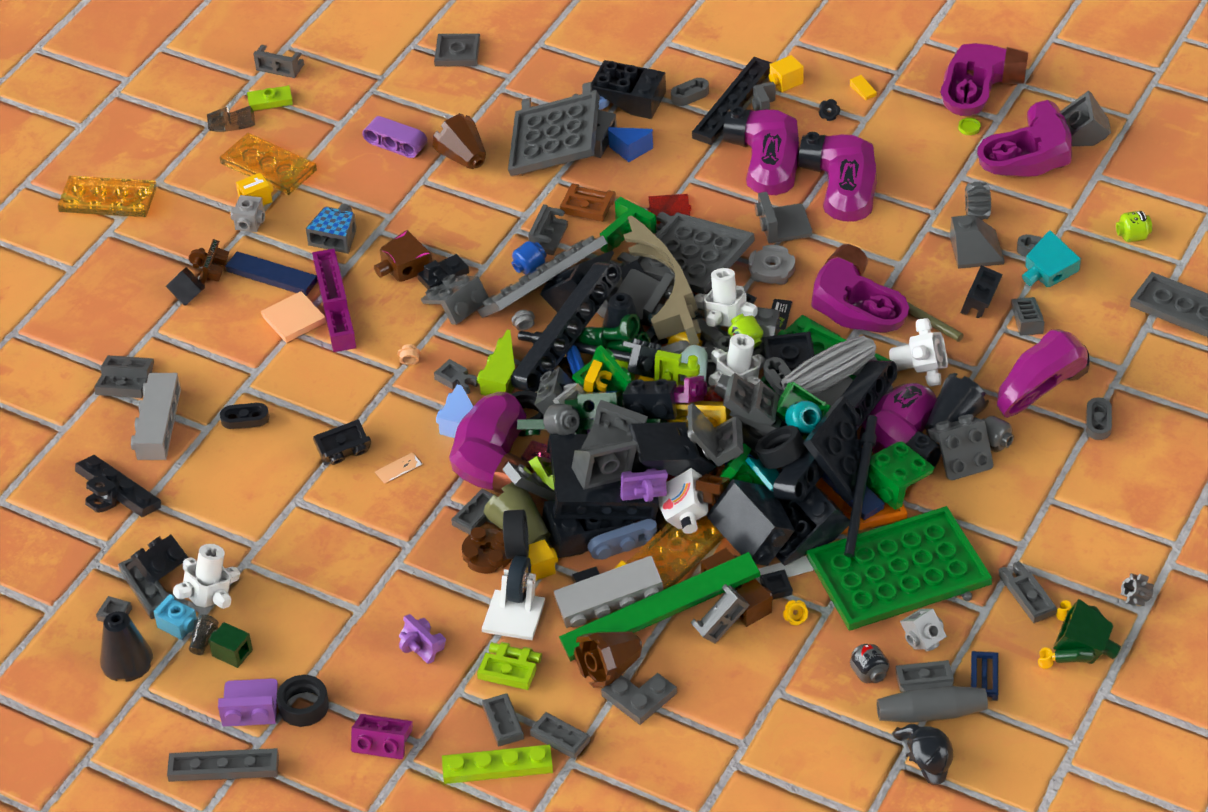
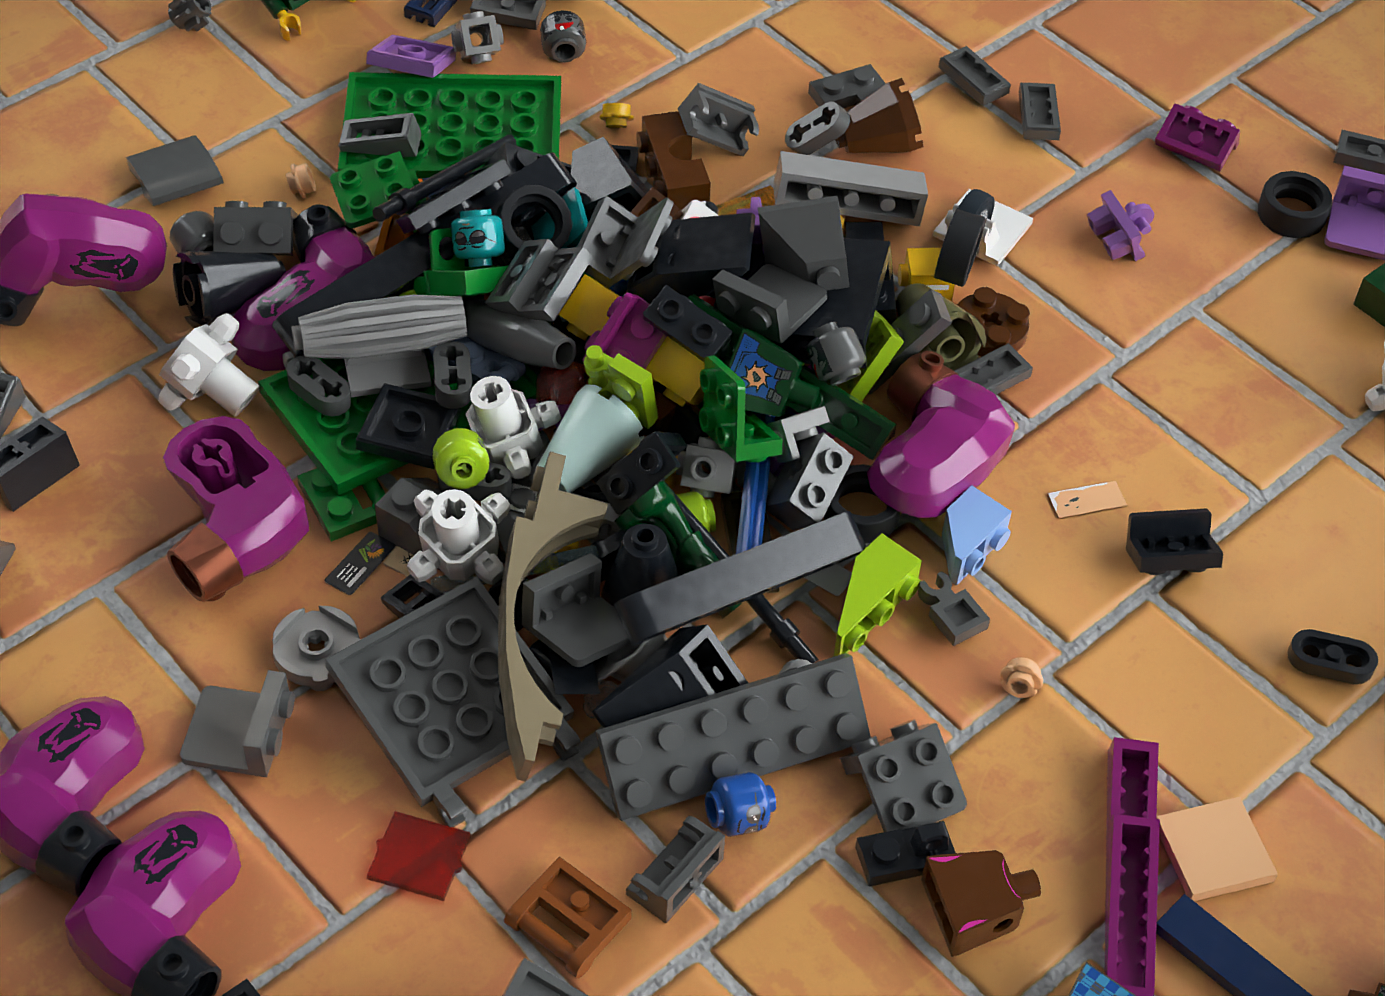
camera: 165 degrees left, 5 degrees up
lime plate [442,744,553,784] -> none
lime plate [477,642,542,690] -> none
green tile [559,552,761,662] -> none
yellow tile [583,360,612,392] -> none
green bracket [600,196,657,253] -> none
olive bar [907,302,963,342] -> none
dark grey hinge [998,561,1057,623] -> none
none -> dark grey slope [126,135,224,206]
none -> light nougat plate [286,163,316,199]
none -> dark grey slope [339,113,421,157]
none -> medium lavender plate [366,34,456,78]
none -> dark grey beam [785,102,850,155]

